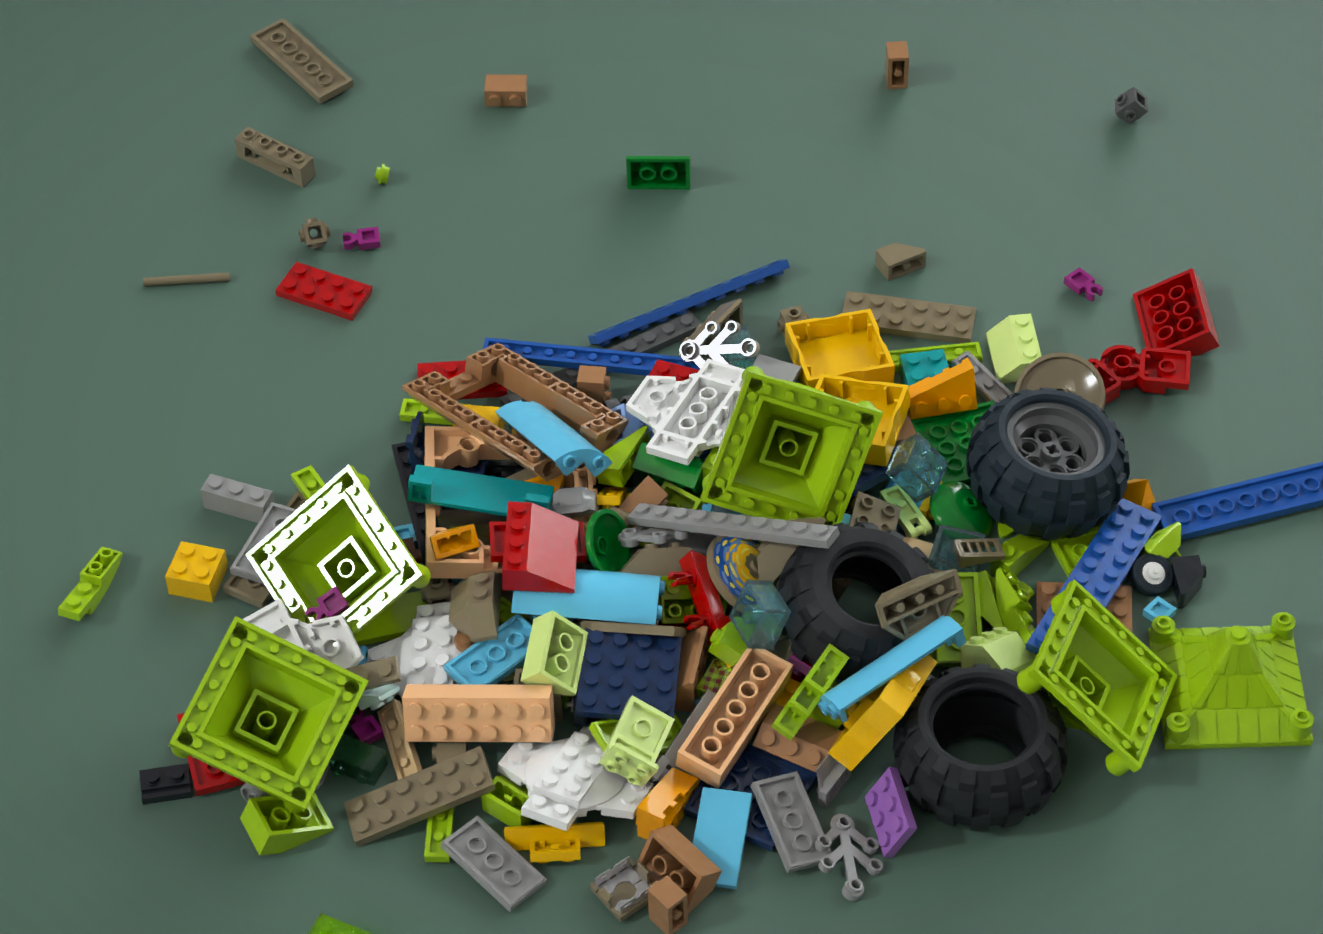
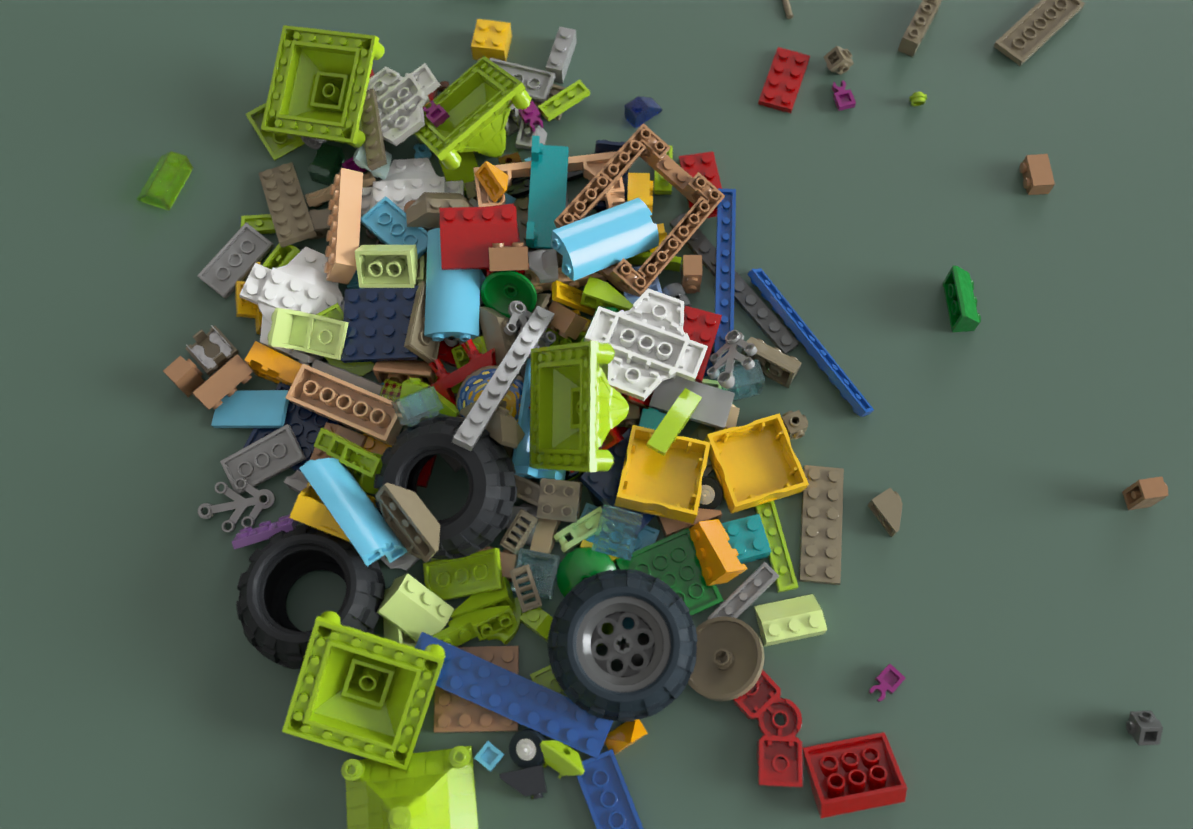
camera: 85 degrees right, 20 degrees up
none -> medium nougat brick [488,242,529,271]
none -> clear blue slope [625,96,662,129]

